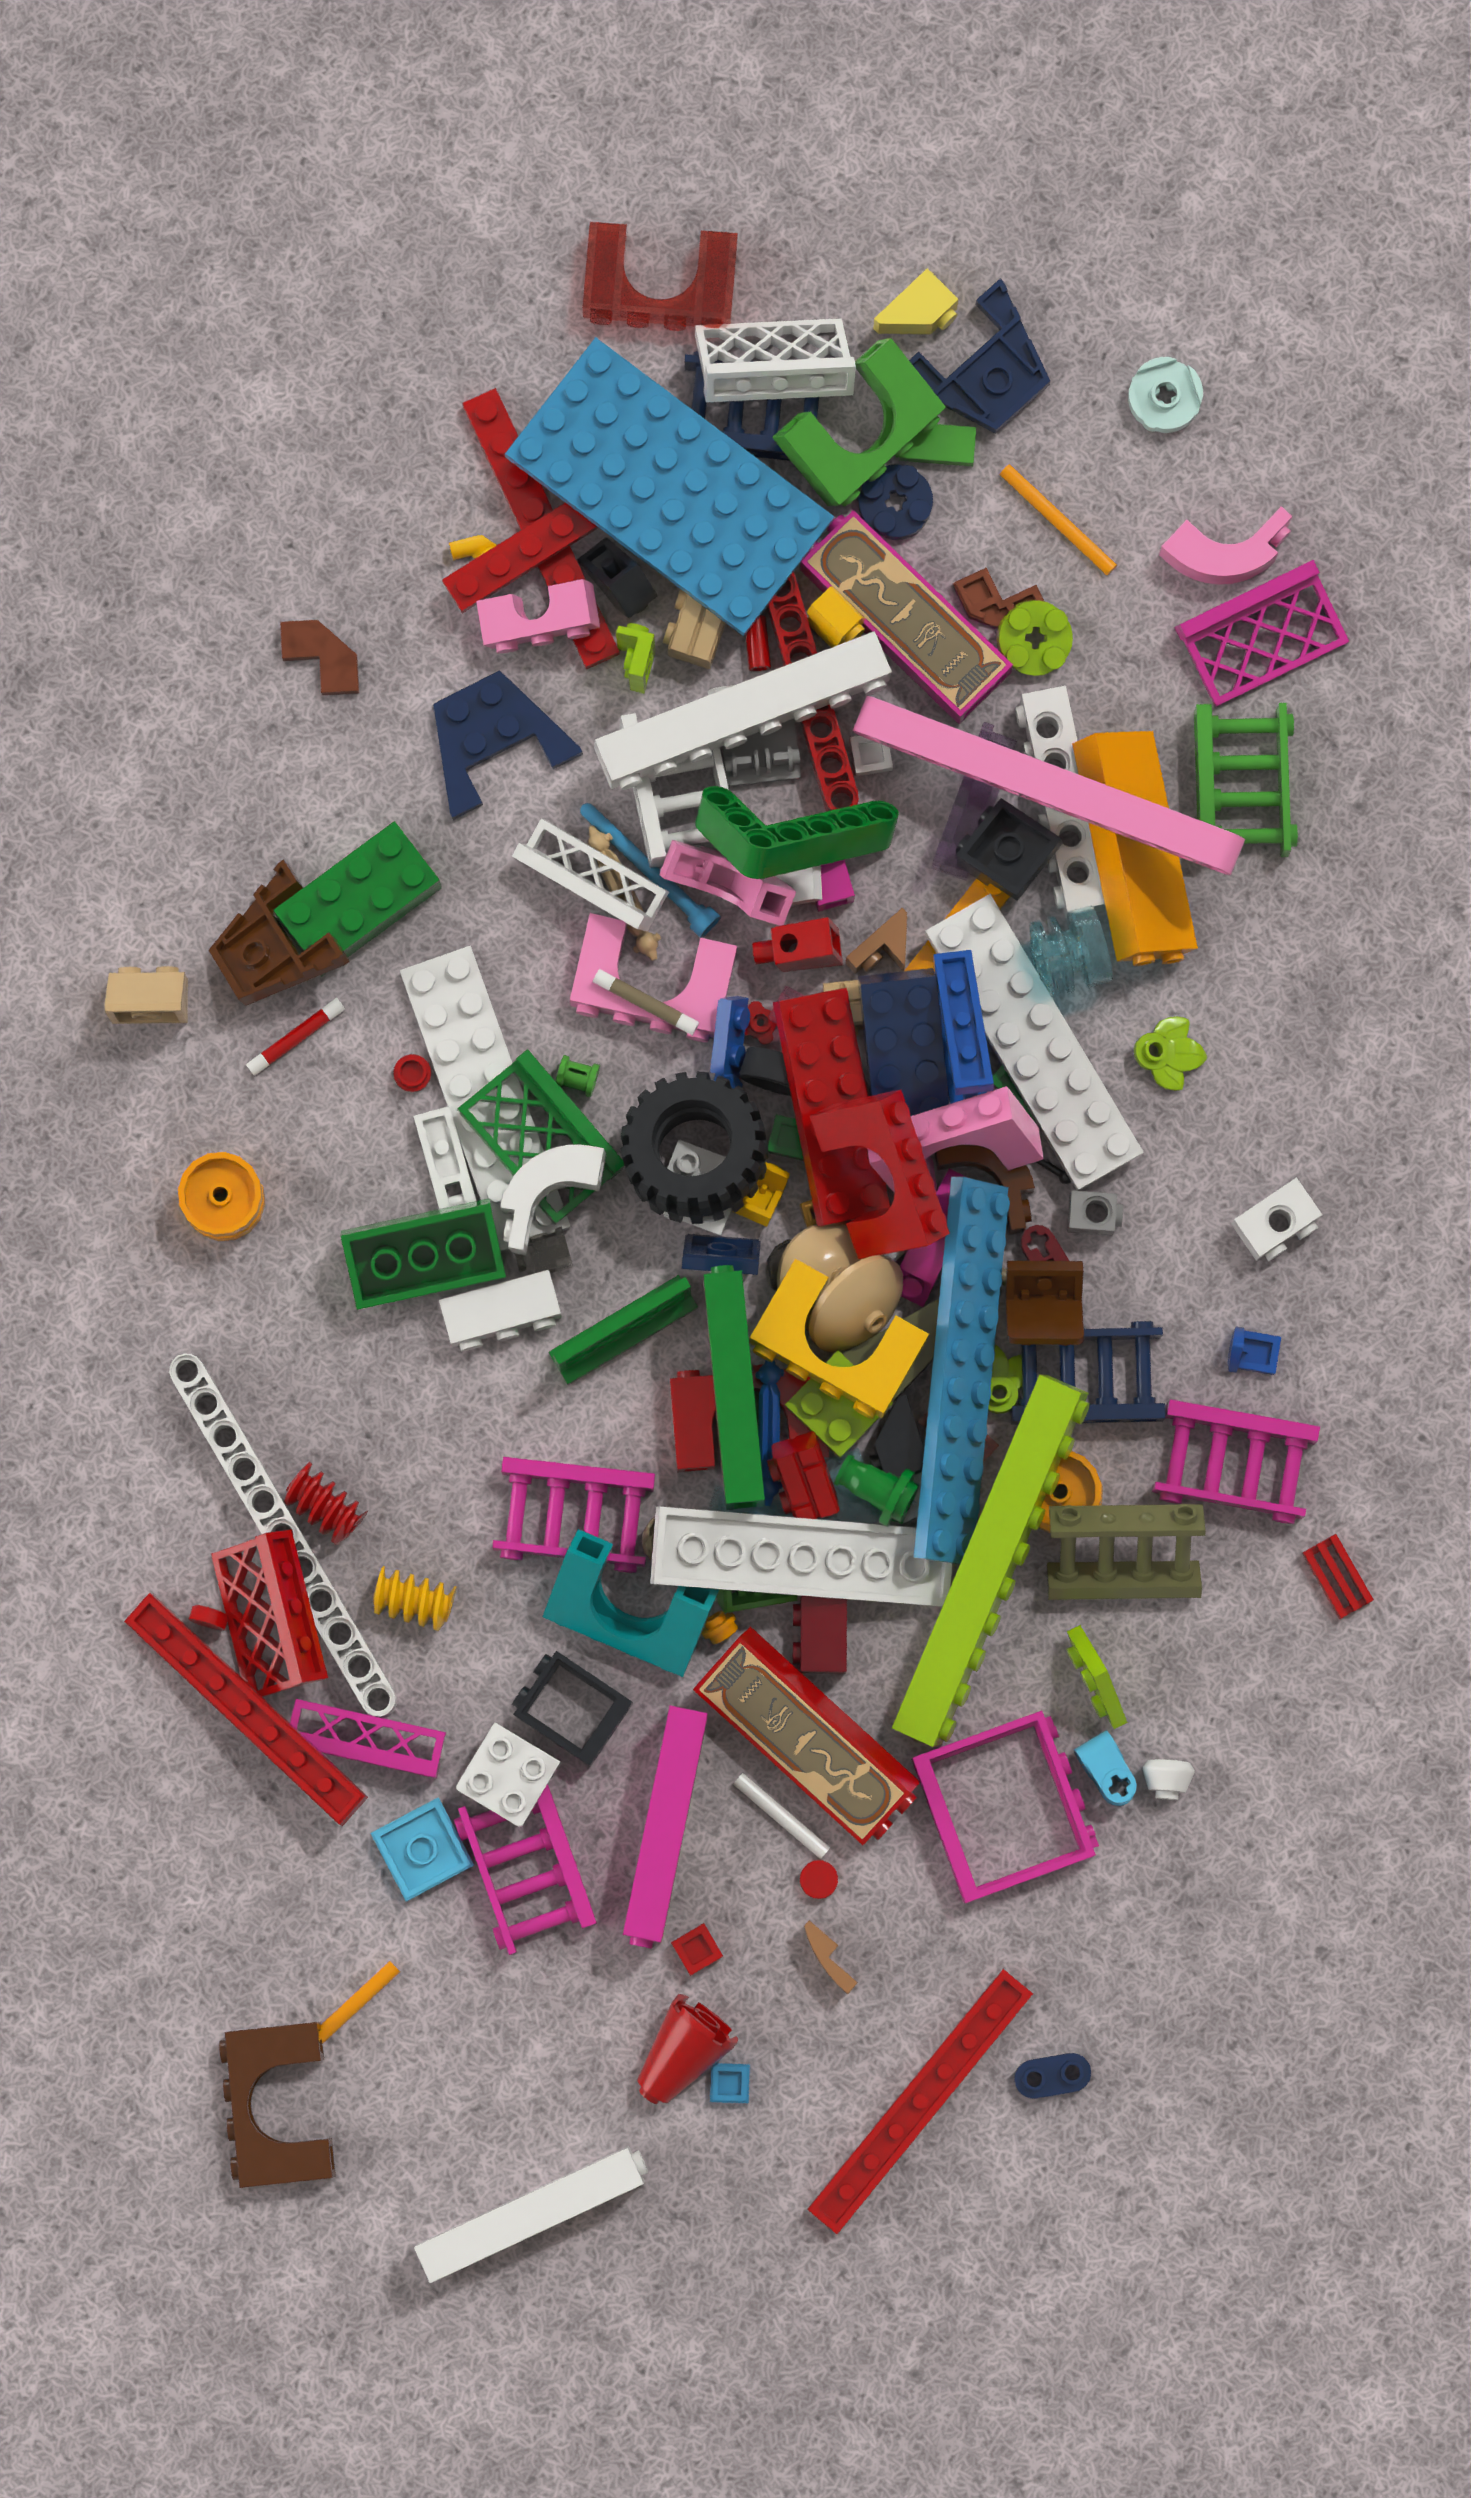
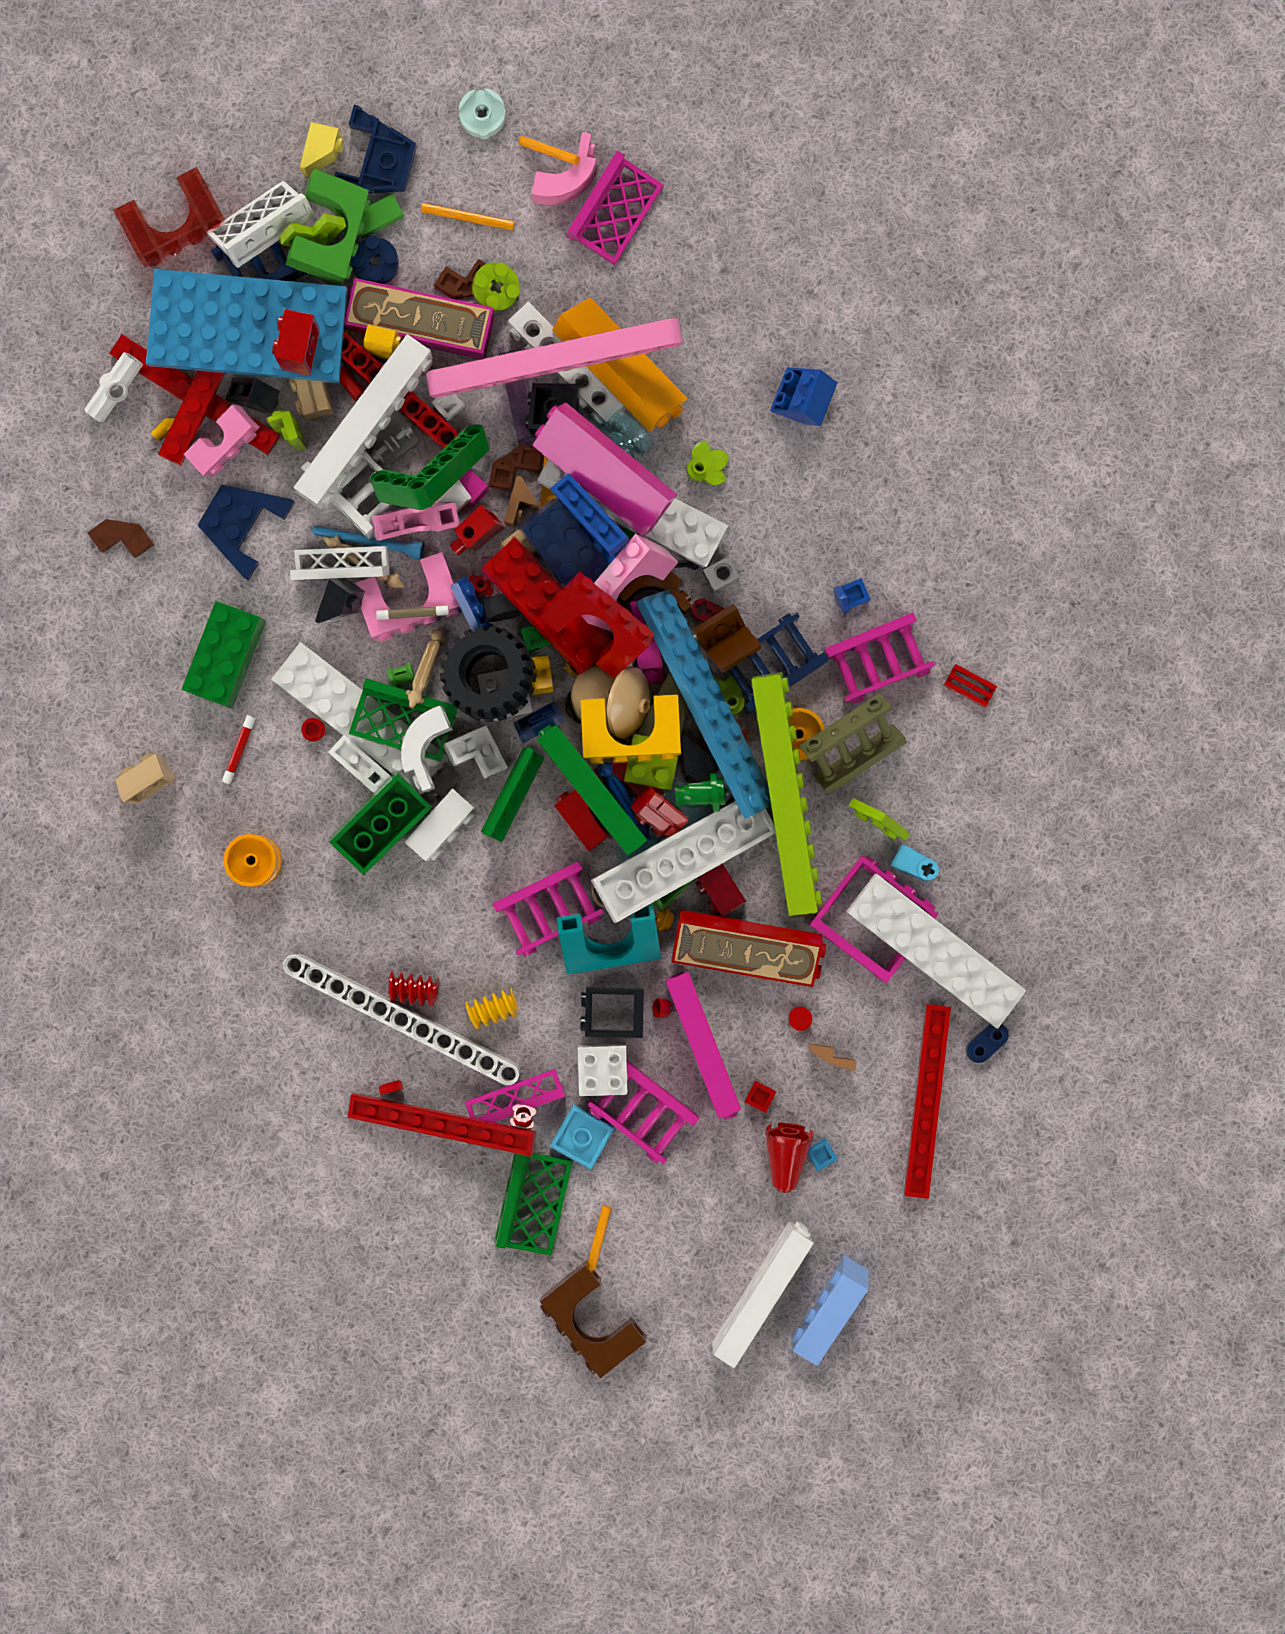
camera: 30 degrees left, 5 degrees up
reddish brown wing [209,859,350,1006] -> none
red fence [211,1529,328,1698] -> none
white bar [733,1773,830,1859] -> none
white cone [1142,1759,1195,1800] -> none
bright green fence [1194,703,1298,857] -> none
white brick [1231,1177,1322,1261] -> none
none -> white piece [84,352,143,422]
none -> red brick [272,309,320,376]
none -> lime plate [279,213,346,246]
none -> black slope [315,578,365,623]
none -> tan wheel [406,626,447,708]
none -> white plate [443,726,508,779]
none -> copper tile [488,444,543,492]
none -> green fence [494,1152,573,1256]
none -> plate [510,1104,536,1130]
none -> light orange bar [518,136,580,166]
none -> dark pink brick [533,403,678,537]
none -> red hinge [652,998,672,1018]
none -> blue slope [770,367,838,426]
none -> light blue wedge [791,1255,869,1366]
none -> white plate [846,874,1027,1029]

